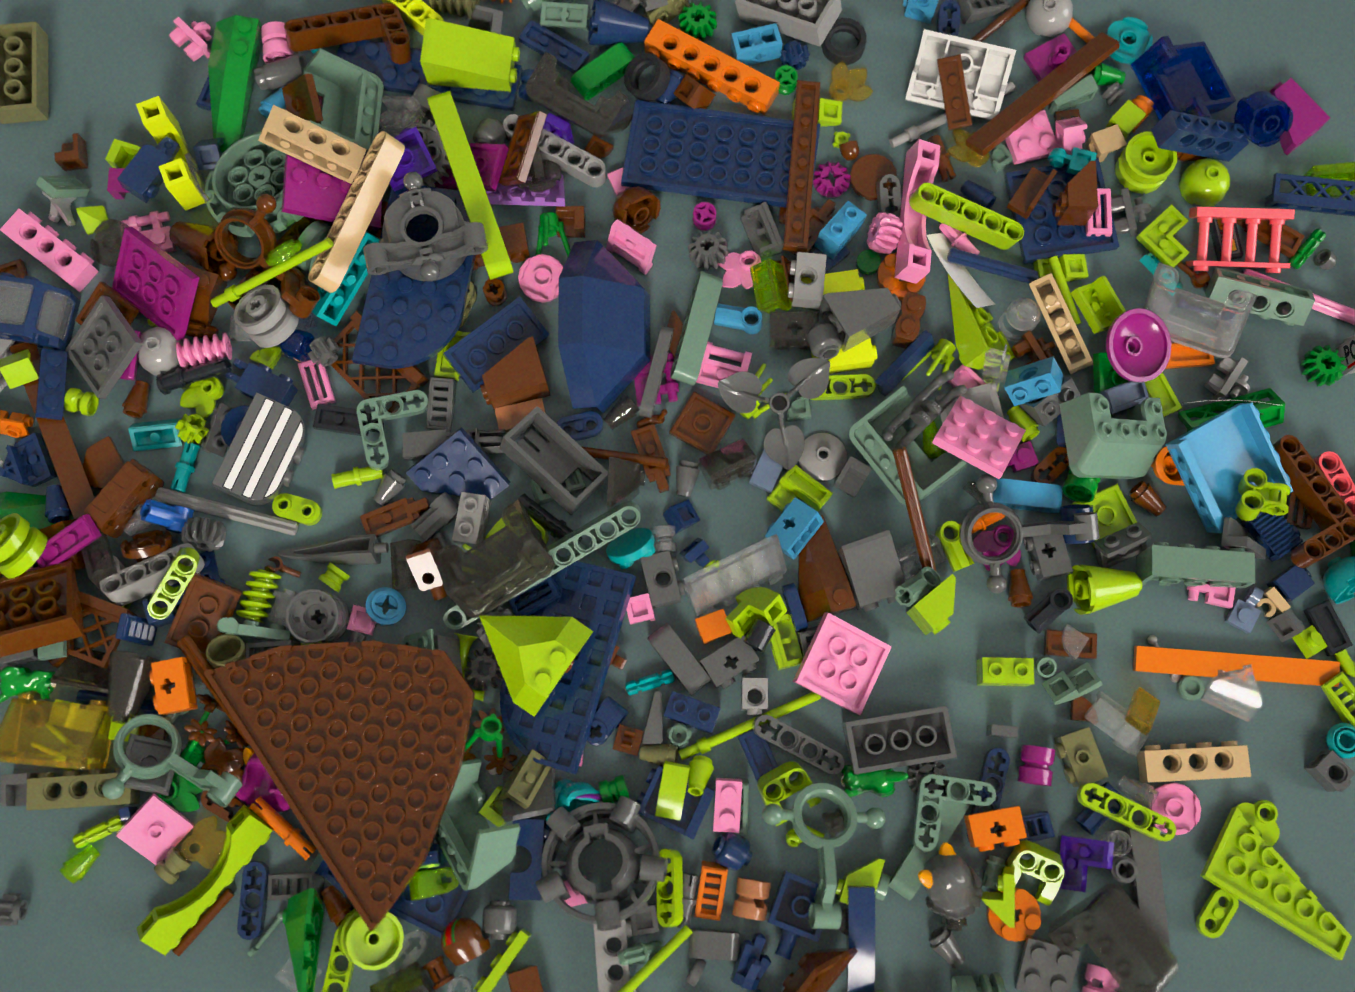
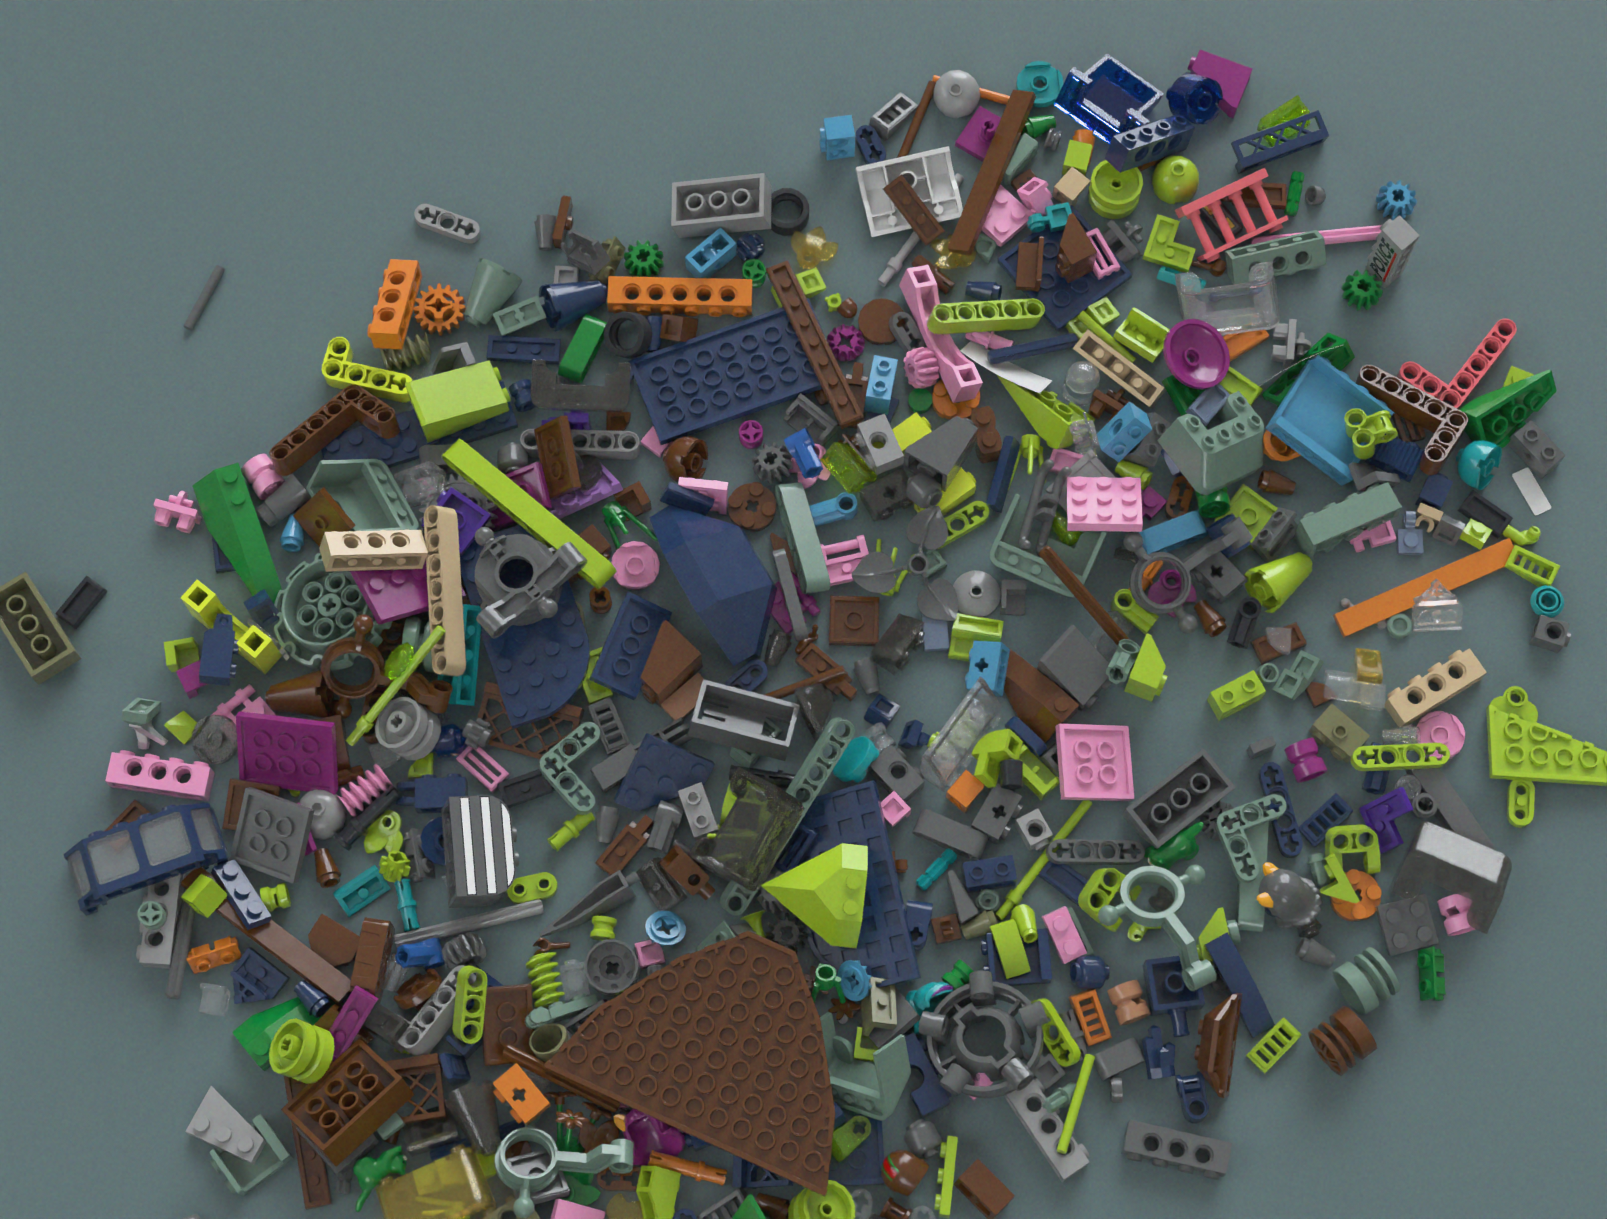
camera: 30 degrees left, 5 degrees down
reddish brown panel [55,133,88,171] -> none
orange brick [964,806,1027,852] -> none
none -> black tile [55,575,107,629]
none -> dark blue tile [659,482,715,516]
none -> reddish brown plate [728,482,776,532]
none -> blue piece [784,428,823,479]
none -> dark azure gear [837,960,872,1001]

